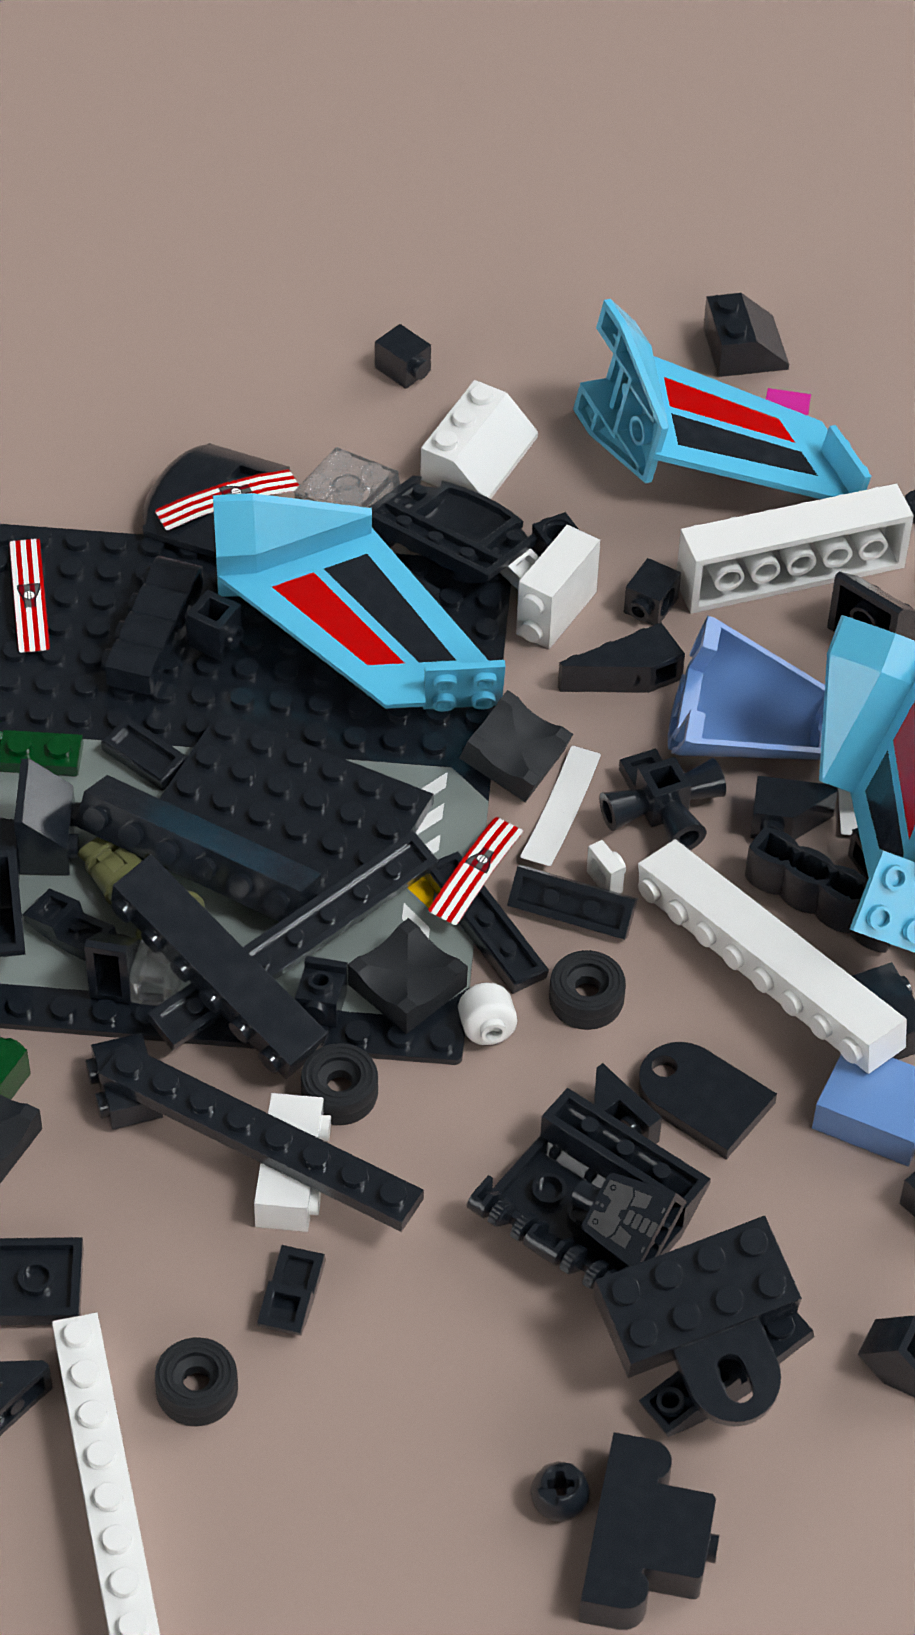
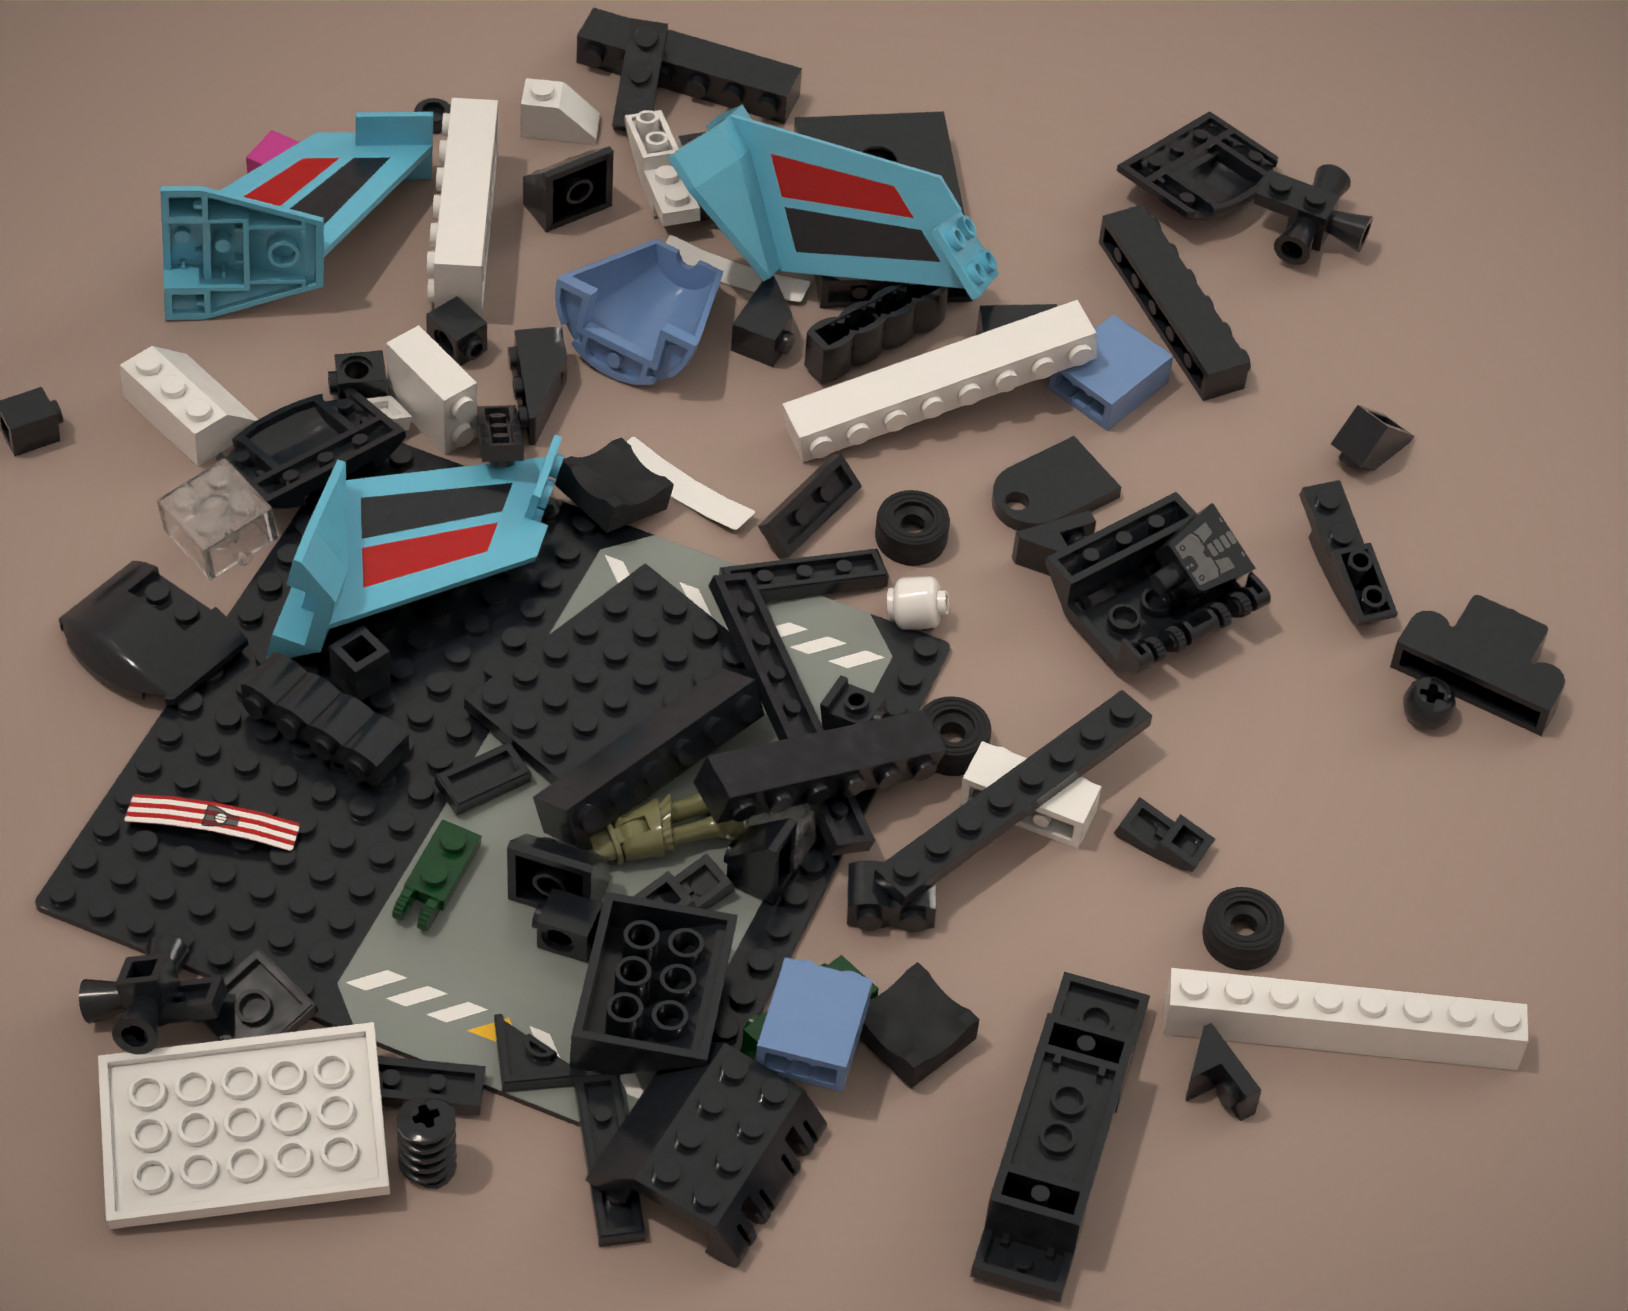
camera: 75 degrees left, 0 degrees up
sticker [155,470,301,530] -> none
black brick [348,918,468,1034] -> none
sticker [428,817,523,925] -> none
white plate [587,840,626,893] -> none
black brick [593,1215,802,1427] -> none
black brick [599,748,726,850] -> none
black slope [703,293,789,377] -> none
none -> black plate [477,405,524,467]

